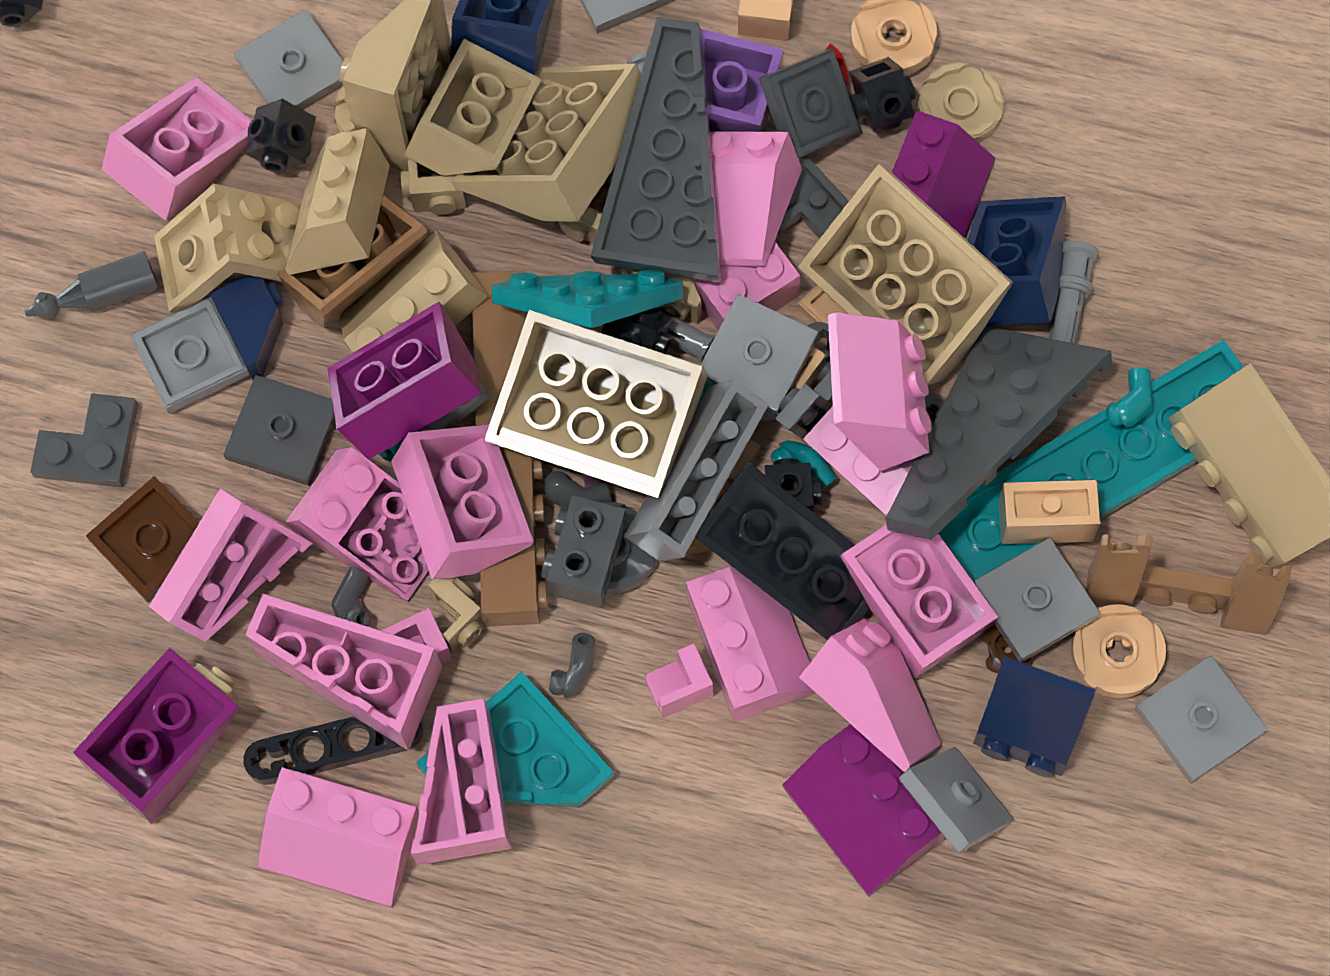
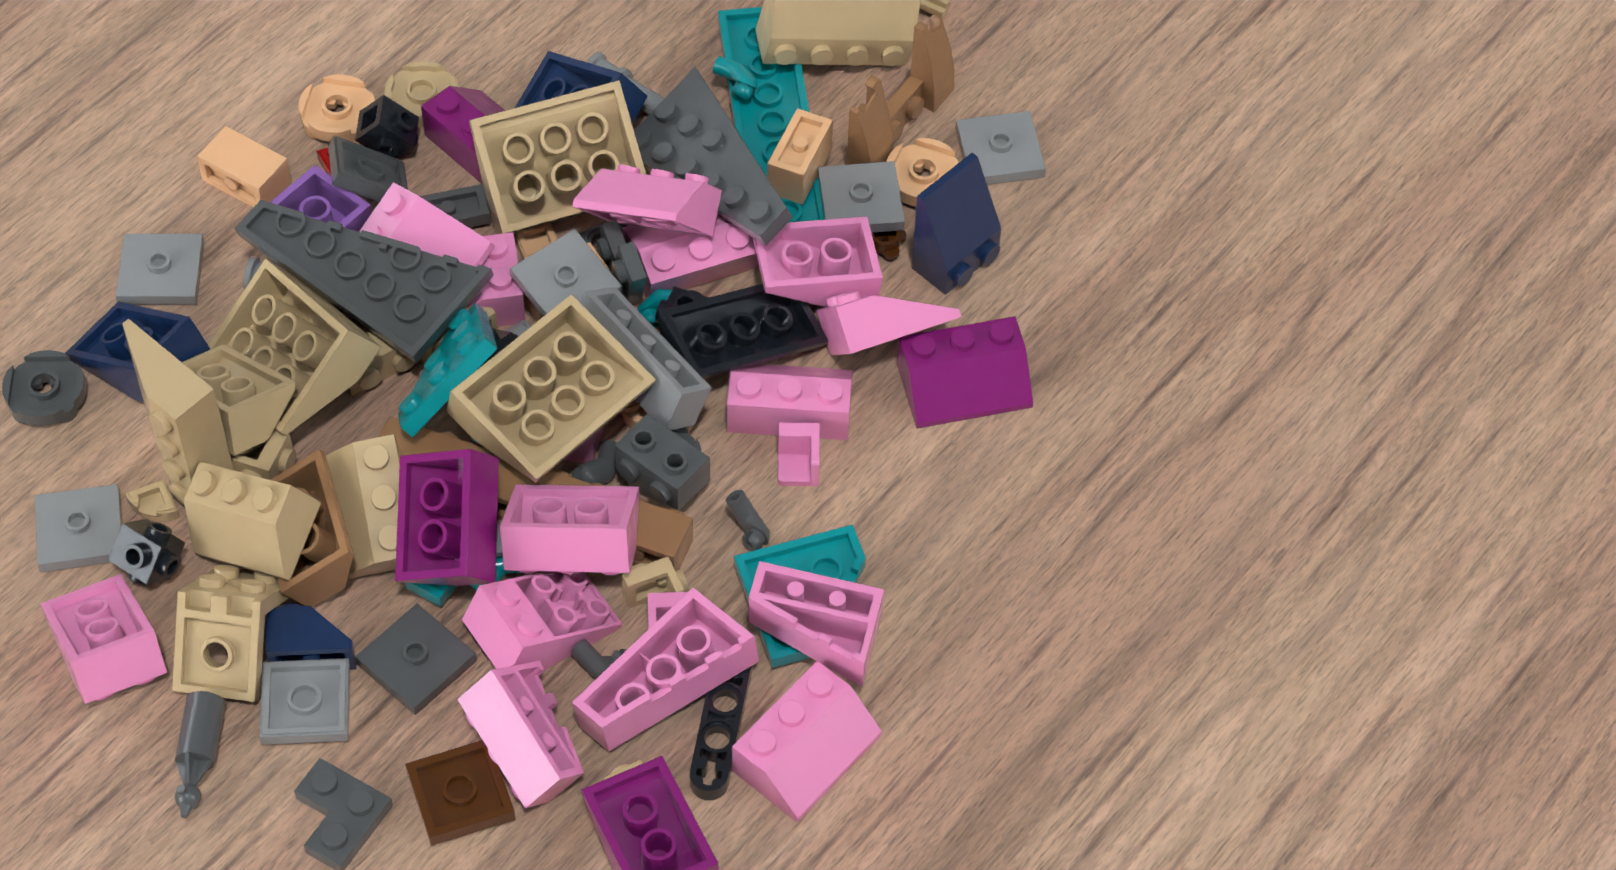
camera: 70 degrees left, 15 degrees down
light grey plate [899,747,1014,853] -> none

